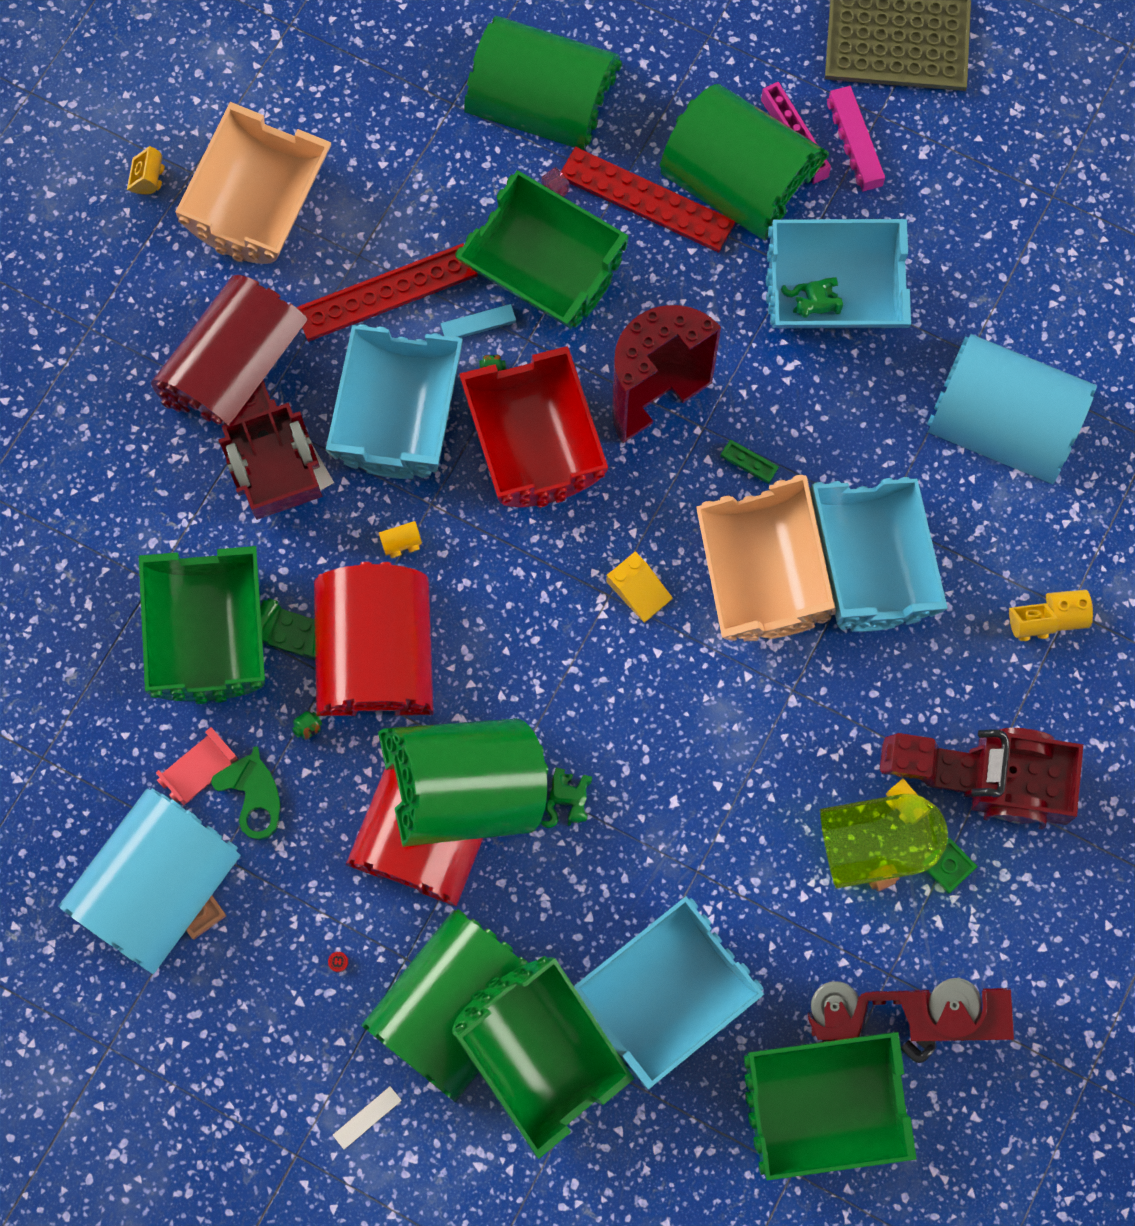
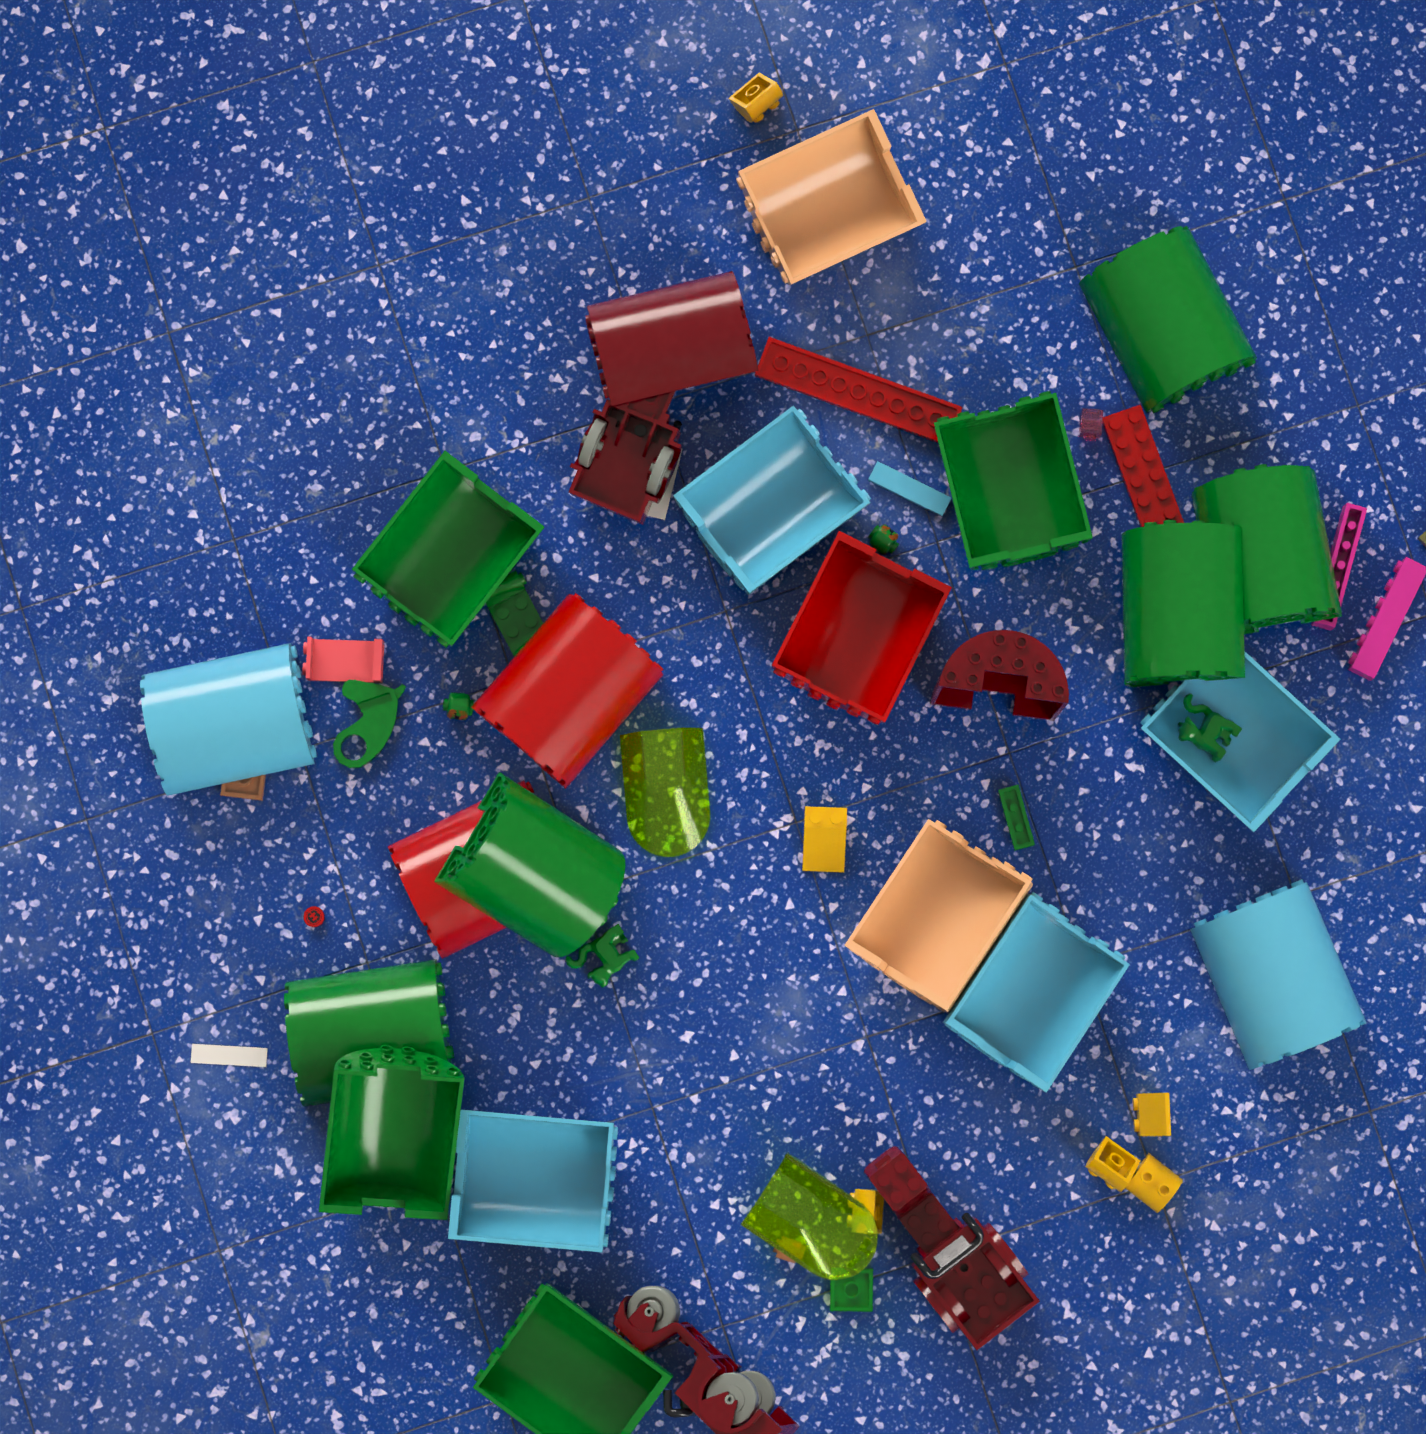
camera: 45 degrees right, 10 degrees up
yellow brick [379,521,422,558] -> none
none -> clear neon green windscreen [620,728,710,857]
none -> green cylinder [1121,520,1245,688]
none -> yellow slope [1132,1093,1171,1136]

